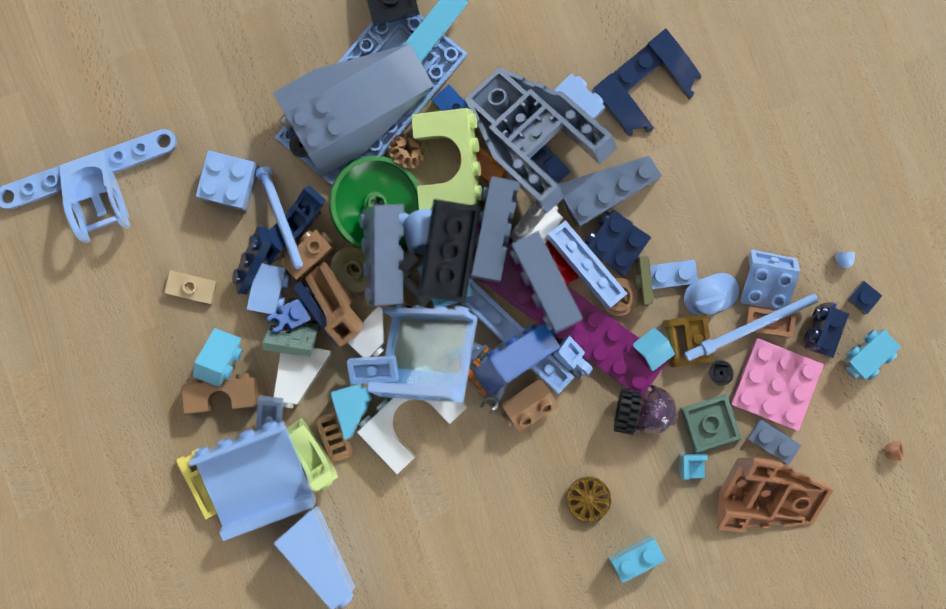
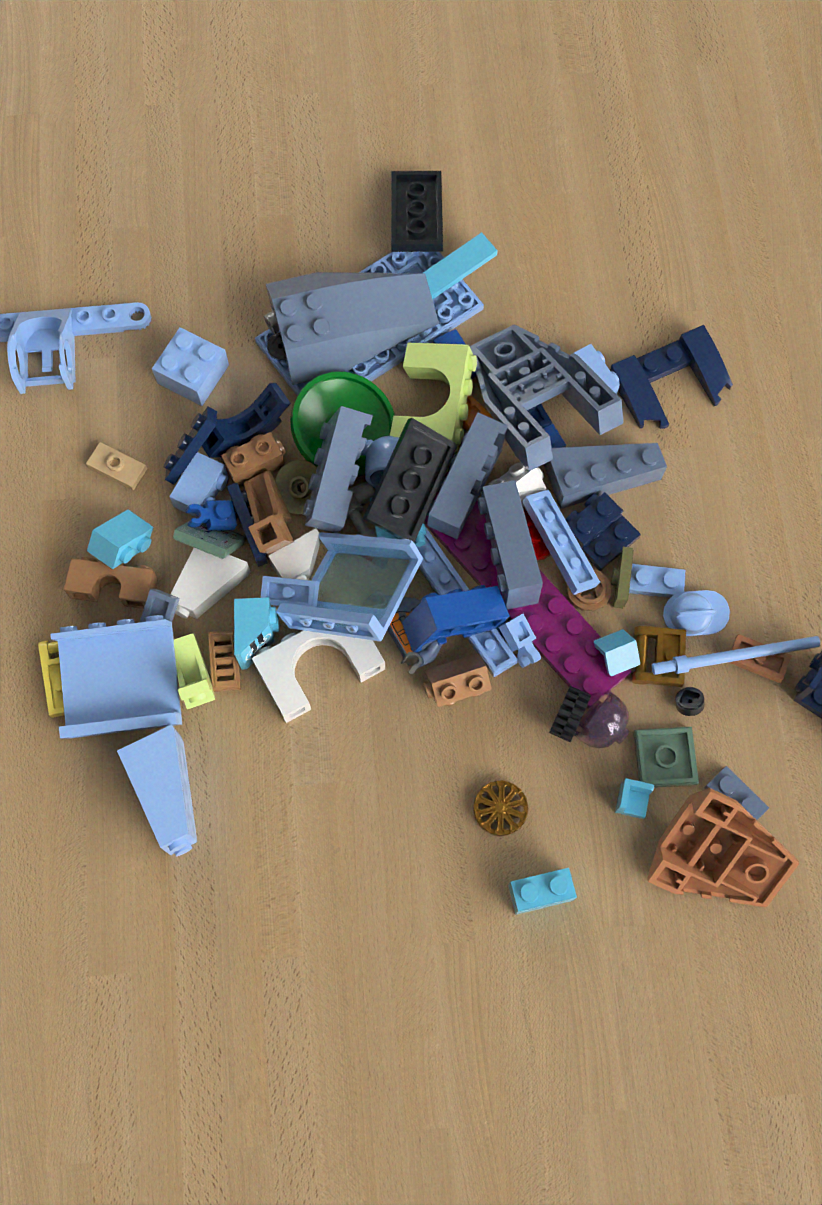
camera: 15 degrees right, 15 degrees down
light blue bar [255,166,303,269] -> none
medium nougat gear [388,133,425,169] -> none
bright pink plate [730,338,824,431] -> none
light blue bracket [740,249,800,311] -> none

